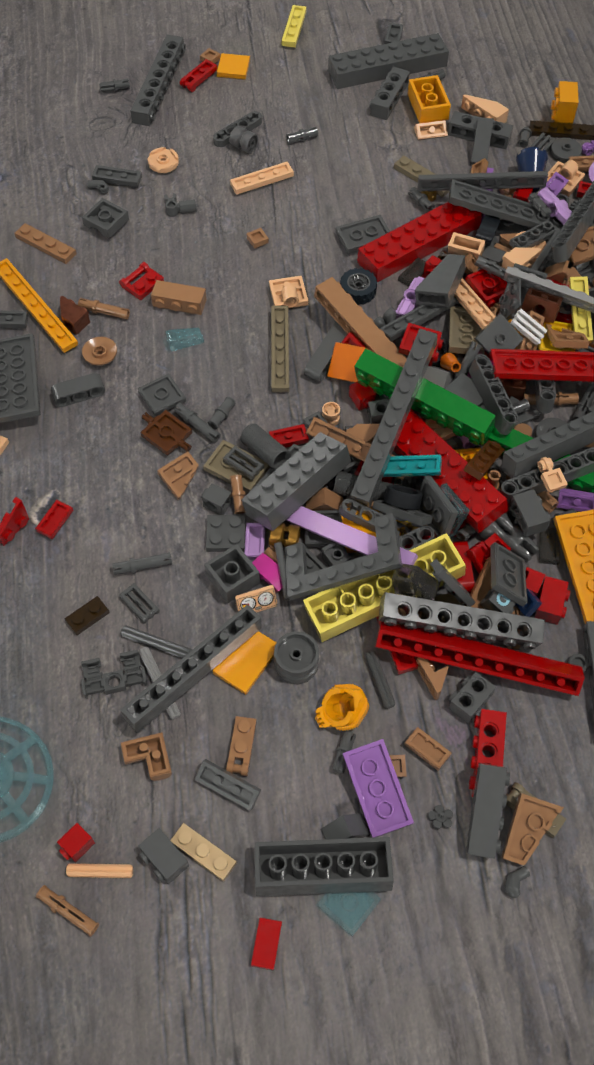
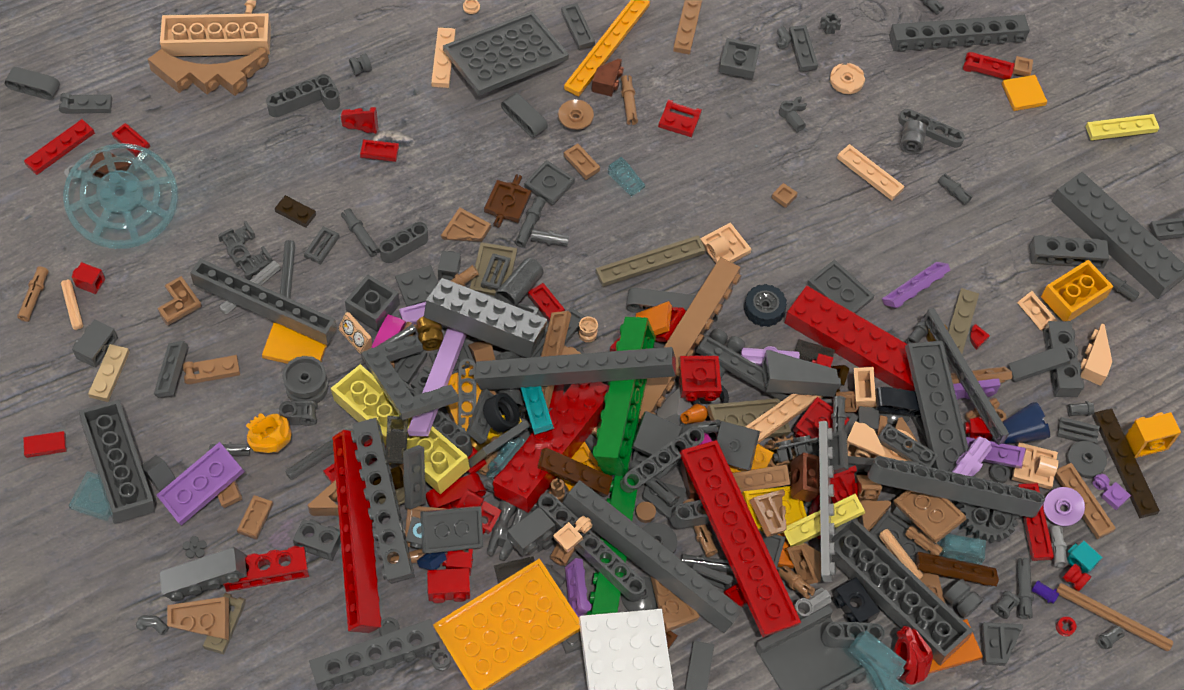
camera: 65 degrees right, 0 degrees up
medium nougat brick [151,280,207,315] -> none
white tile [510,309,547,345] -> none
dark grey axle [528,192,552,218] -> none
none -> dark grey piece [279,400,318,426]
none -> dark grey beam [379,222,428,263]
none -> medium nougat plate [564,144,600,180]
none -> dark grey gear [820,13,841,34]
none -> medium lavender plate [882,262,950,308]
none -> red tile [970,324,990,350]

